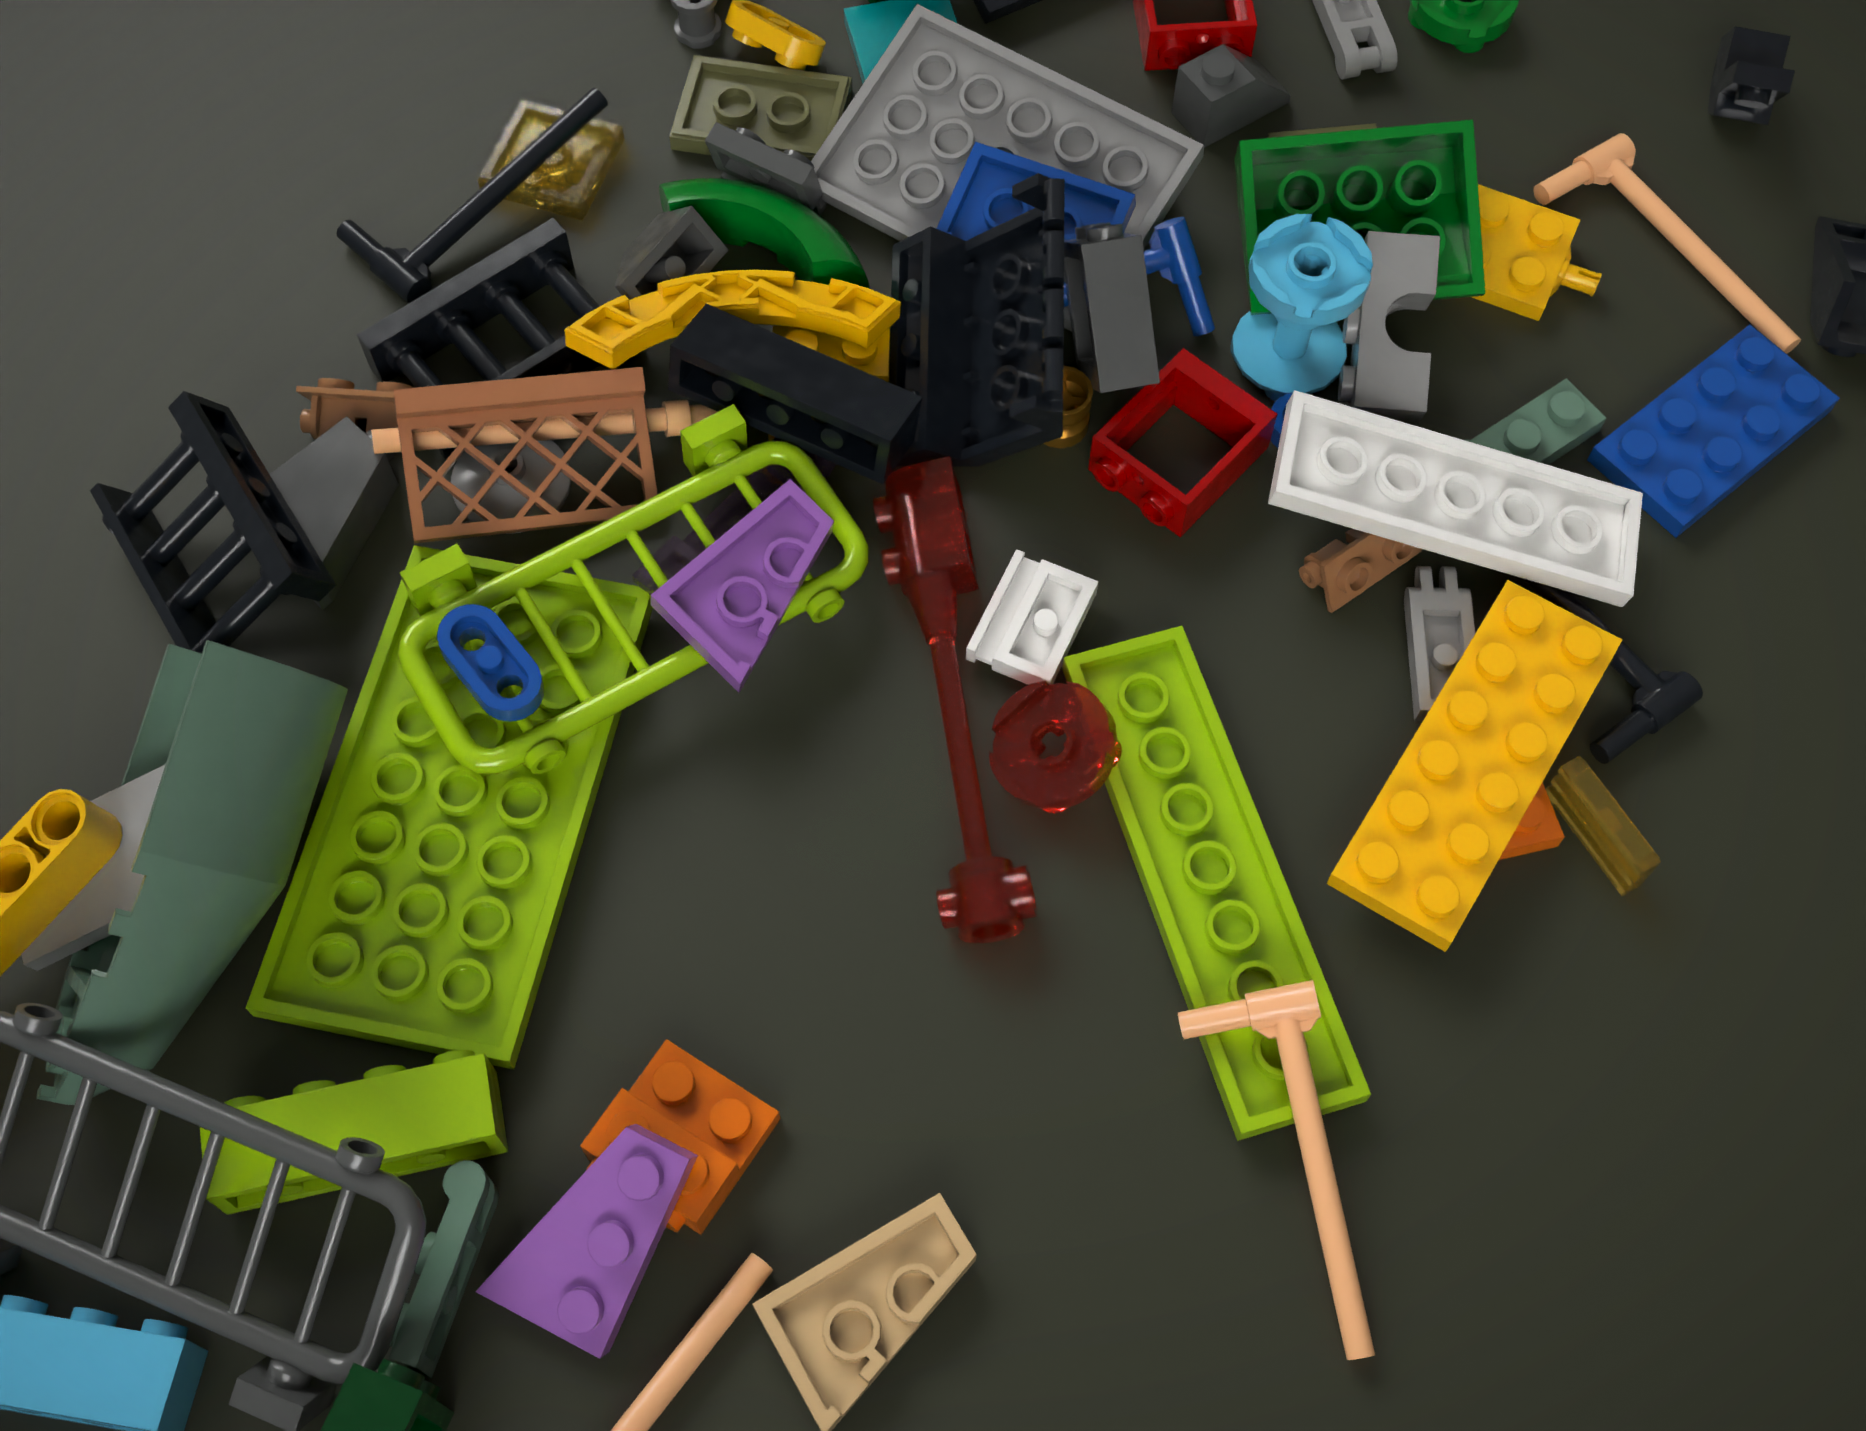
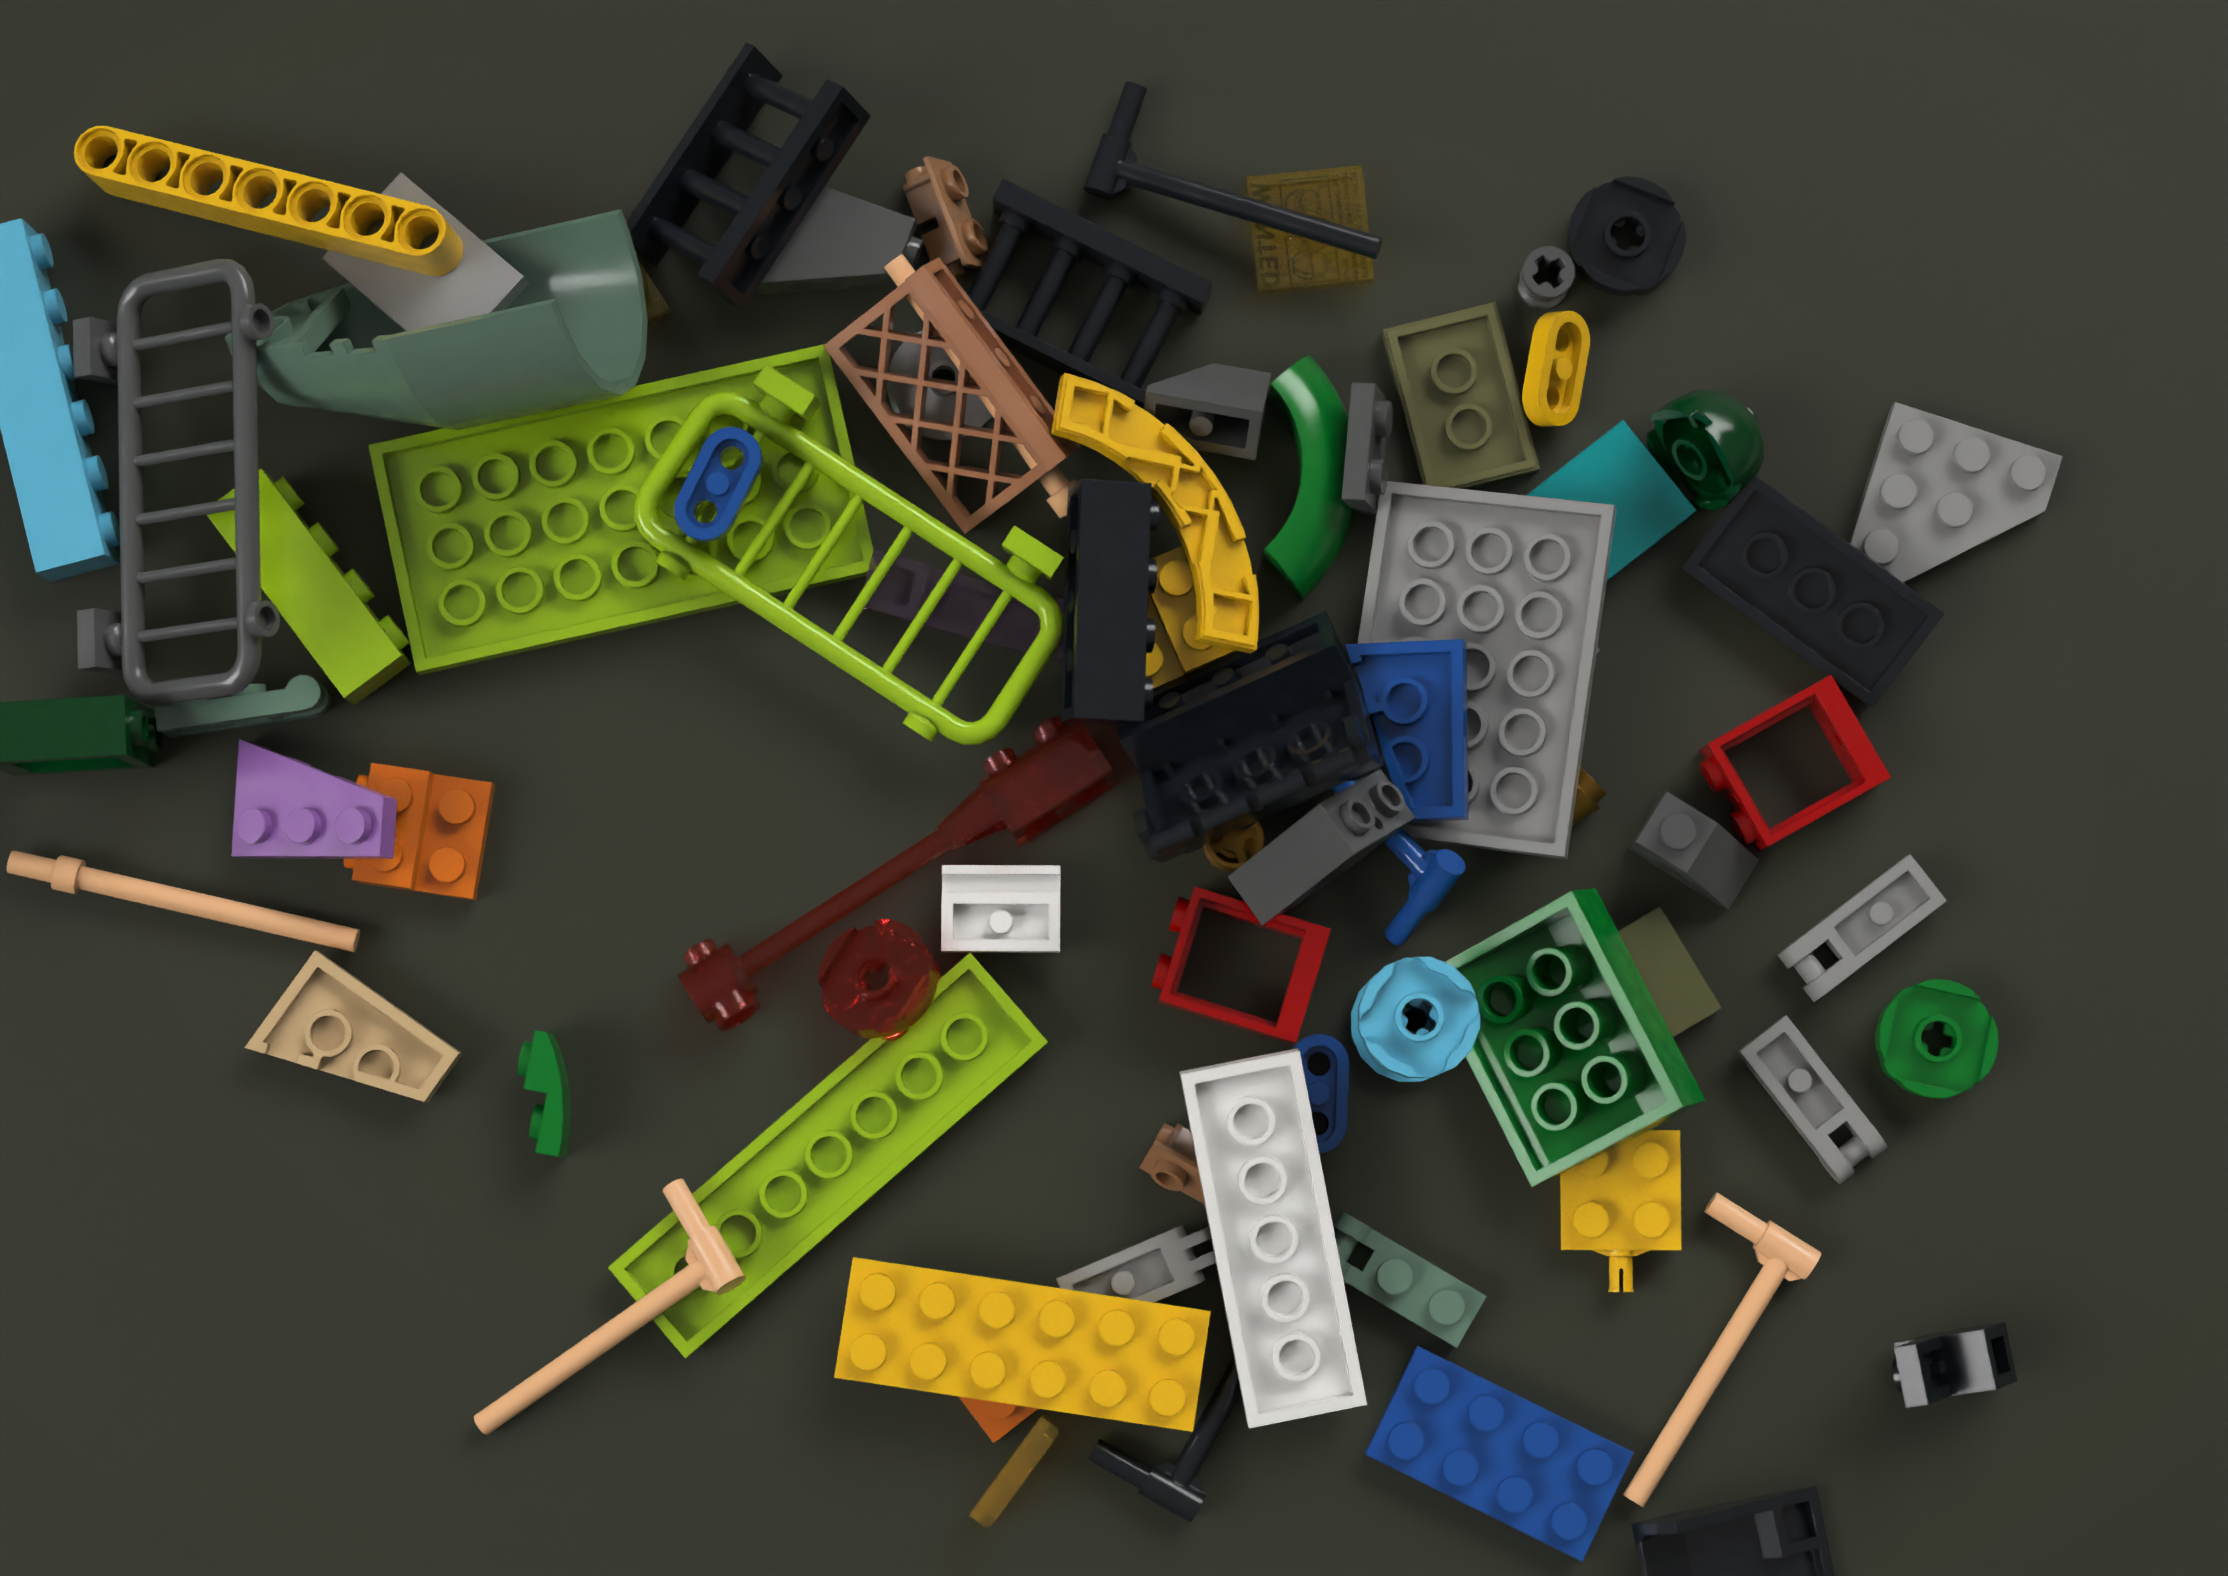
camera: 65 degrees right, 20 degrees up
medium lavender wing [651,479,834,693] -> none
light grey arch [1338,231,1440,425] -> none
none -> green slope [517,1030,571,1158]
none -> light grey plate [1736,1015,1887,1185]

